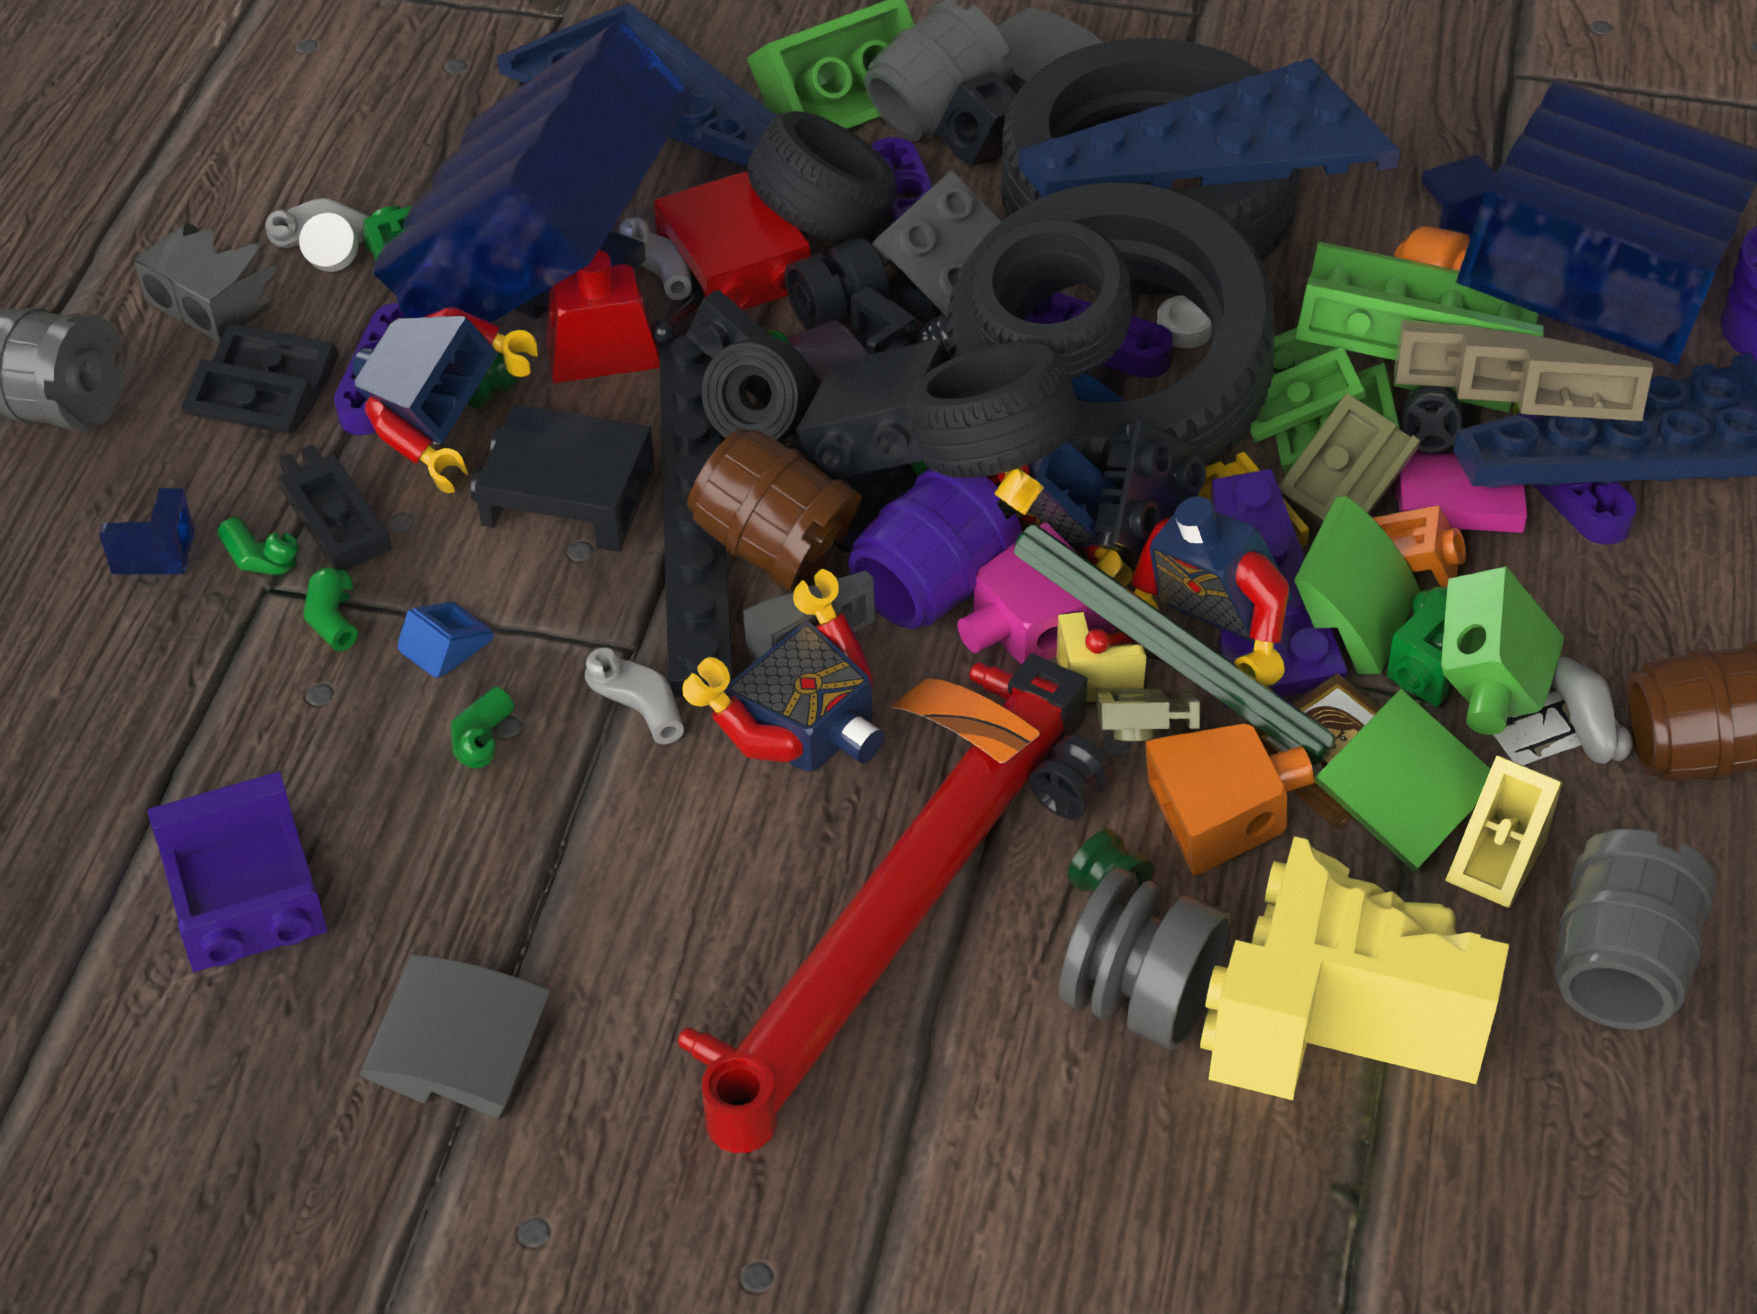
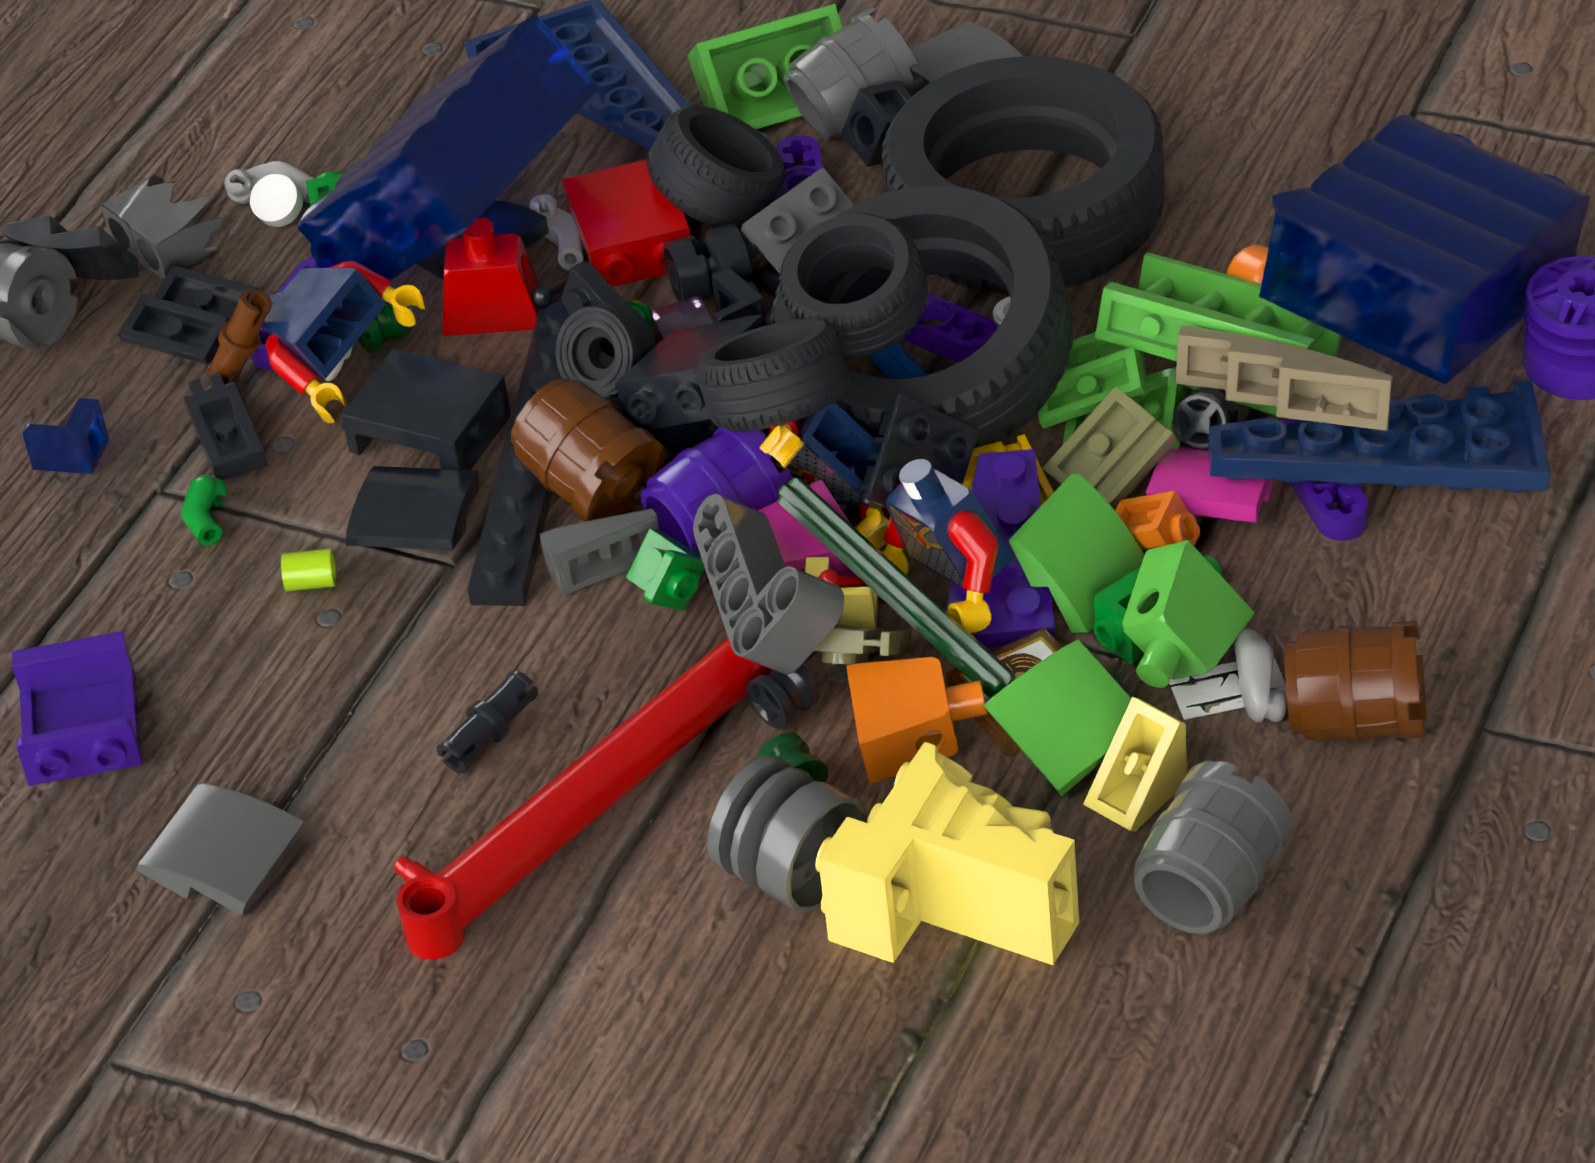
camera: 15 degrees right, 5 degrees down
green arm [218,517,299,575] -> none
blue slope [398,601,494,678] -> none
green arm [450,686,515,768] -> none
light grey arm [585,647,684,745] -> none
torso [683,569,884,771] -> none
orange sticker [891,678,1039,763] -> none
dark blue wing [1019,58,1400,197] -> none
none -> black slope [2,216,139,280]
none -> reddish brown pin [207,289,273,385]
none -> lime hinge [281,548,337,592]
none -> black slope [345,466,479,551]
none -> black pin [436,670,538,773]
none -> green bracket [626,529,705,611]
none -> dark grey beam [693,494,844,675]

